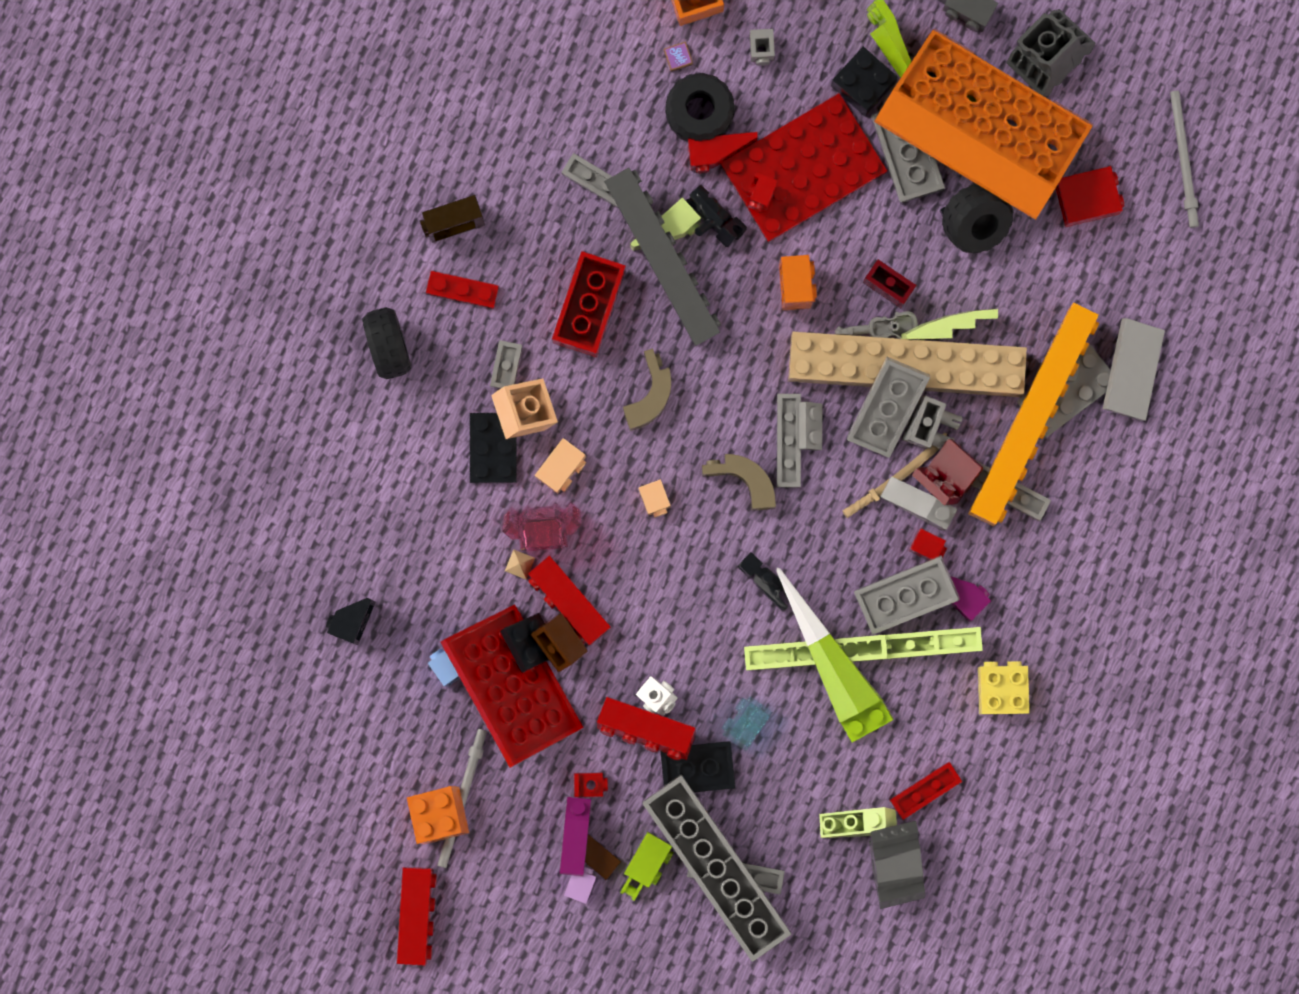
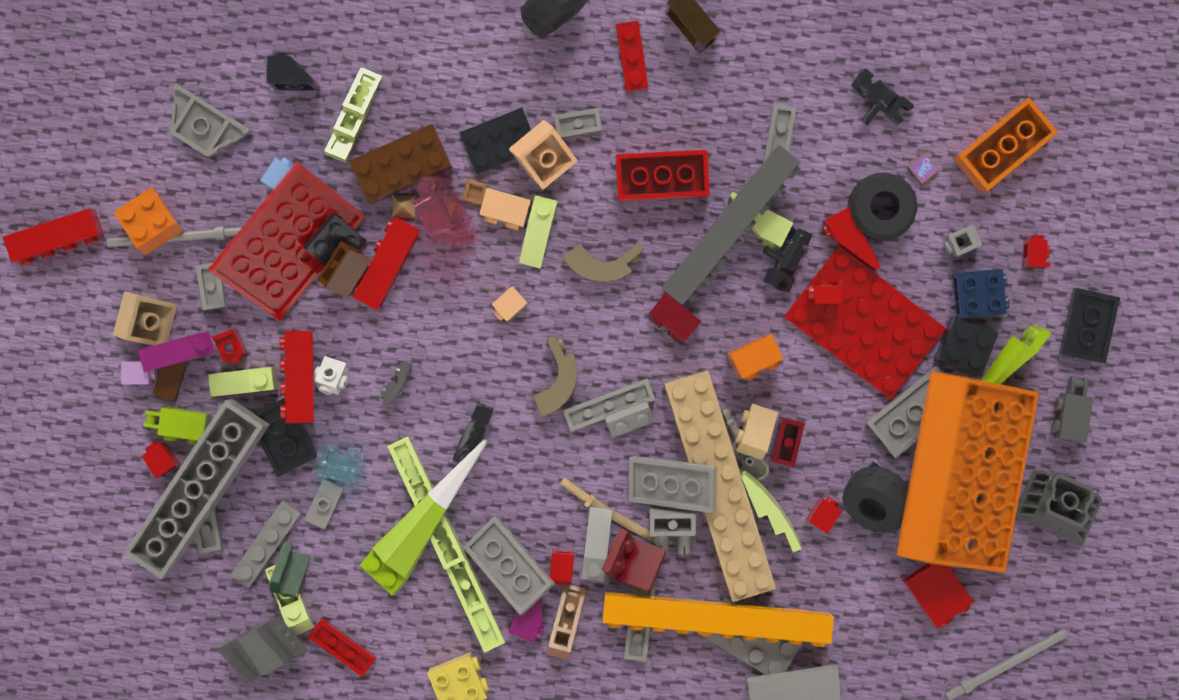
camera: 65 degrees right, 5 degrees up
none -> tan slope [113,291,177,346]
none -> red brick [141,441,180,478]
none -> light grey wing [169,83,251,158]
none -> light grey plate [196,263,227,311]
none -> yellowish green slope [208,367,279,397]
none -> light grey plate [231,500,302,588]
none -> panel [270,542,310,598]
none -> light grey plate [304,479,344,529]
none -> yellowish green slope [324,68,382,163]
none -> reddish brown brick [349,124,453,205]
none -> dark grey slope [381,362,413,405]
none -> medium nougat tile [461,179,489,206]
none -> yellowish green slope [519,195,558,269]
none -> medium nougat slope [546,584,587,660]
none -> dark red brick [648,292,701,343]
none -> tan brick [735,403,778,460]
none -> red brick [806,497,843,534]
none -> black piece [851,68,914,126]
none -> dark blue brick [952,269,1009,319]

